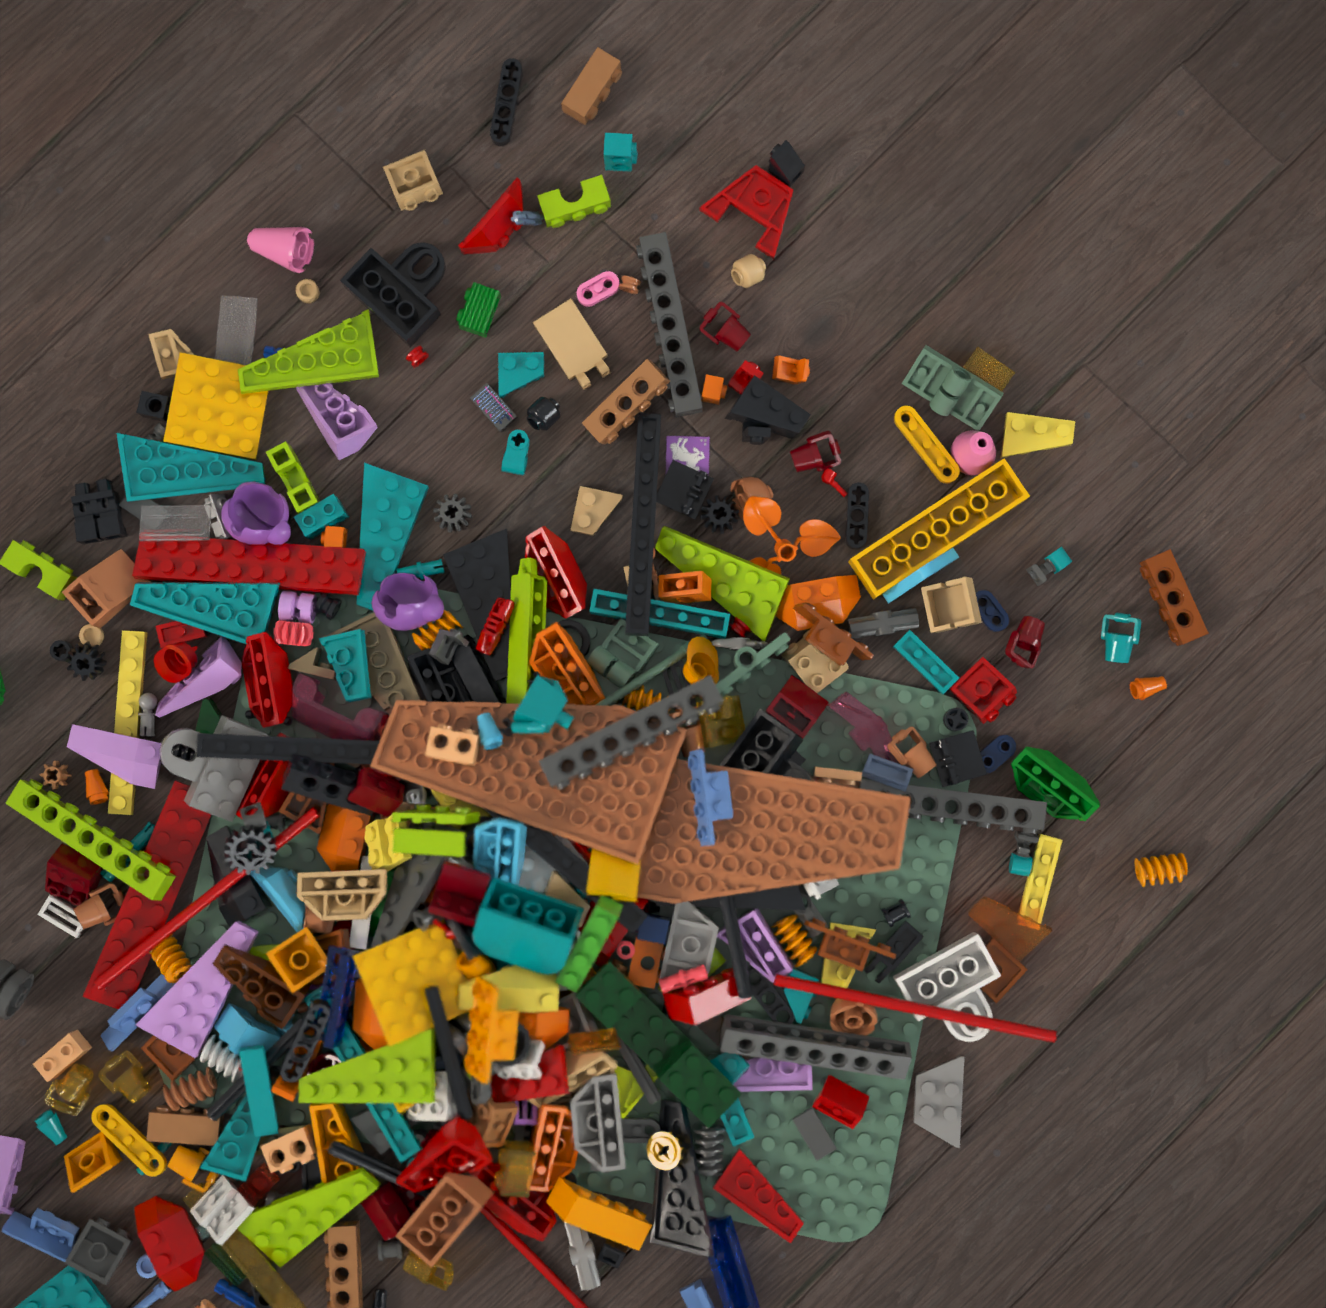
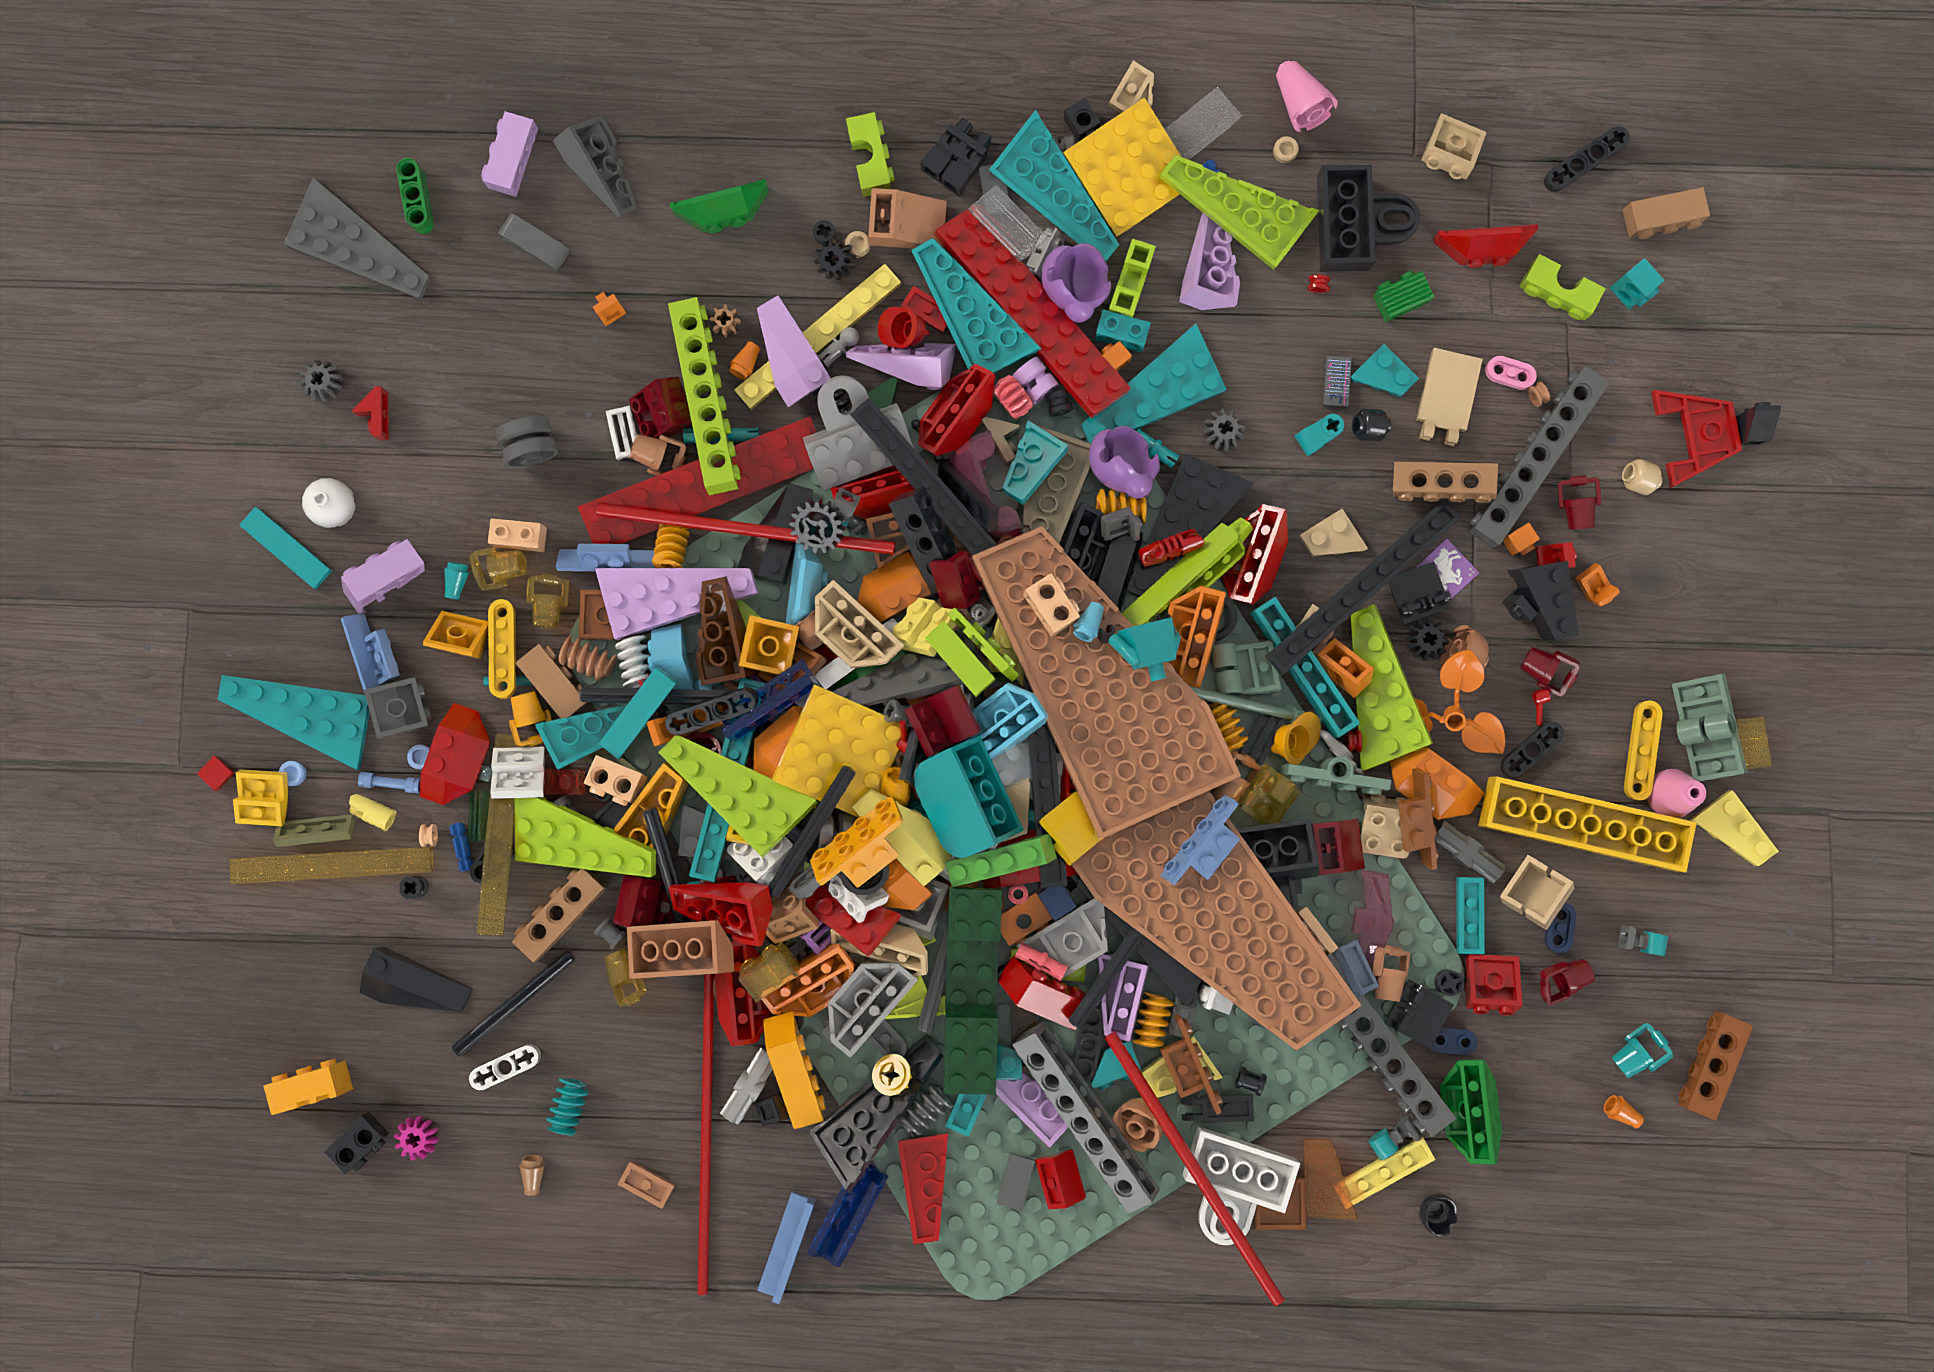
camera: 45 degrees right, 0 degrees up
sand blue axle [511,211,544,225] -> none
dark grey brick [538,675,723,790] -> none
clear orange slope [567,1028,621,1055] -> none
medium azure beam [882,548,959,604] -> none
light grey wing [913,1055,964,1148] -> none
light orange piece [1134,853,1188,887] -> none
none -> black tile [937,459,999,532]
none -> black hair [1419,1193,1458,1237]

